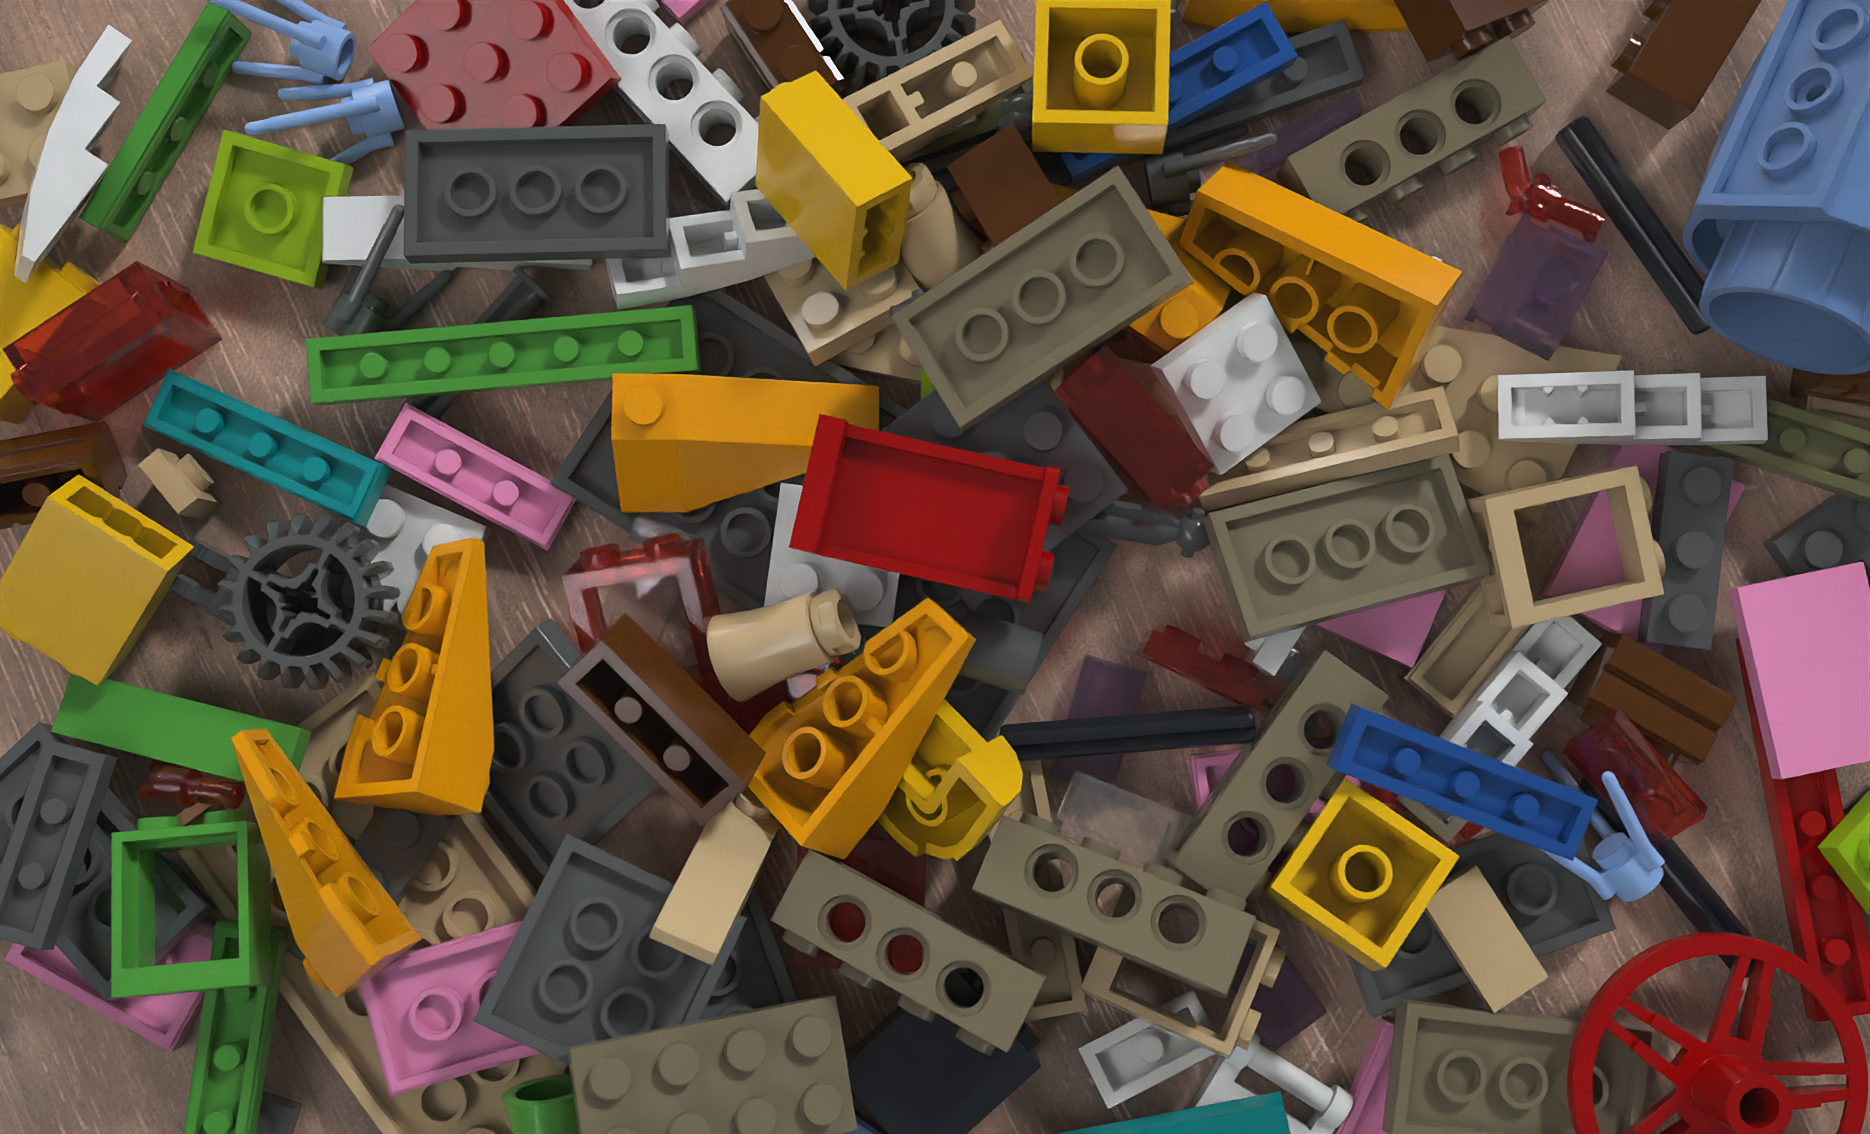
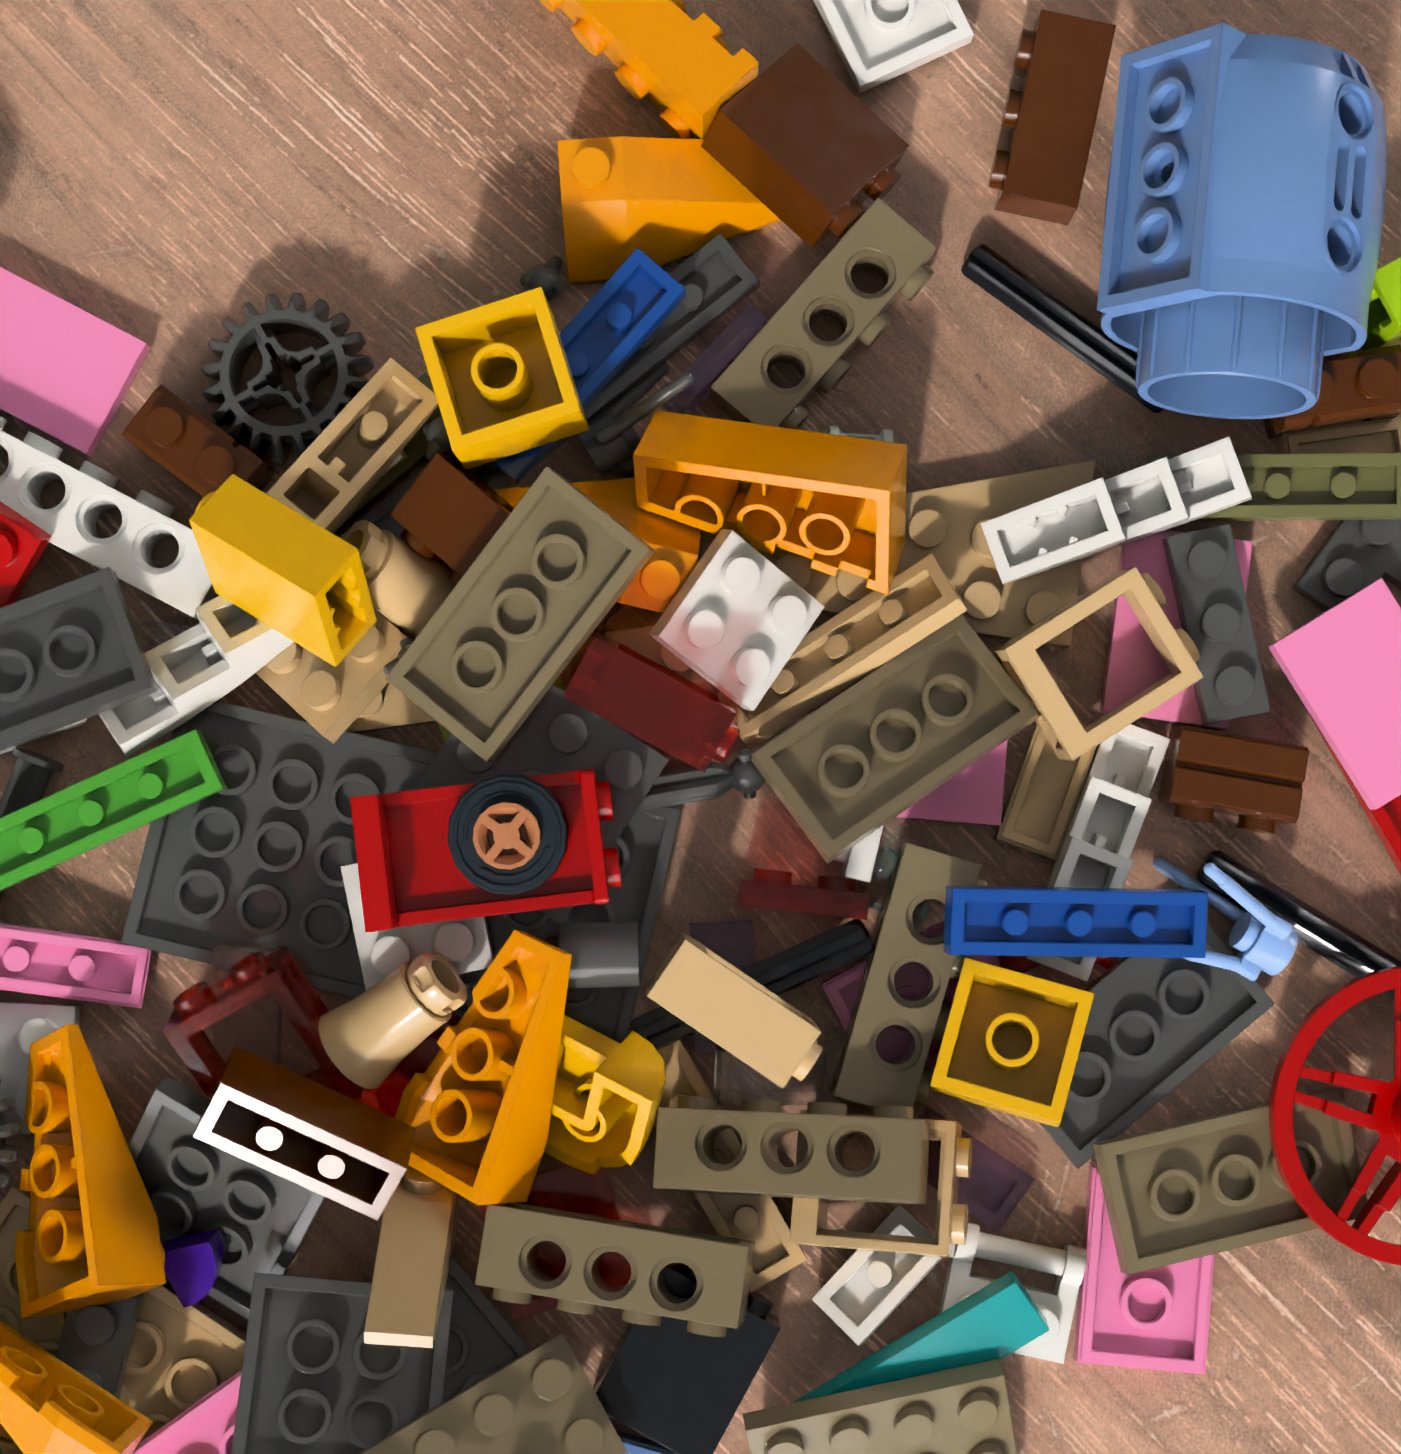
camera: 25 degrees left, 0 degrees up
light orange wedge [611,374,880,513] -> none
tan tile [1424,864,1549,1013] -> none
clear purple plate [1464,212,1608,361] -> none
clear red piece [1498,146,1605,245] -> none
clear red plate [1563,708,1708,848] -> none
none -> dark purple tile [163,1229,226,1308]
none -> black wheel [447,774,569,895]
none -> tan window [647,931,823,1089]

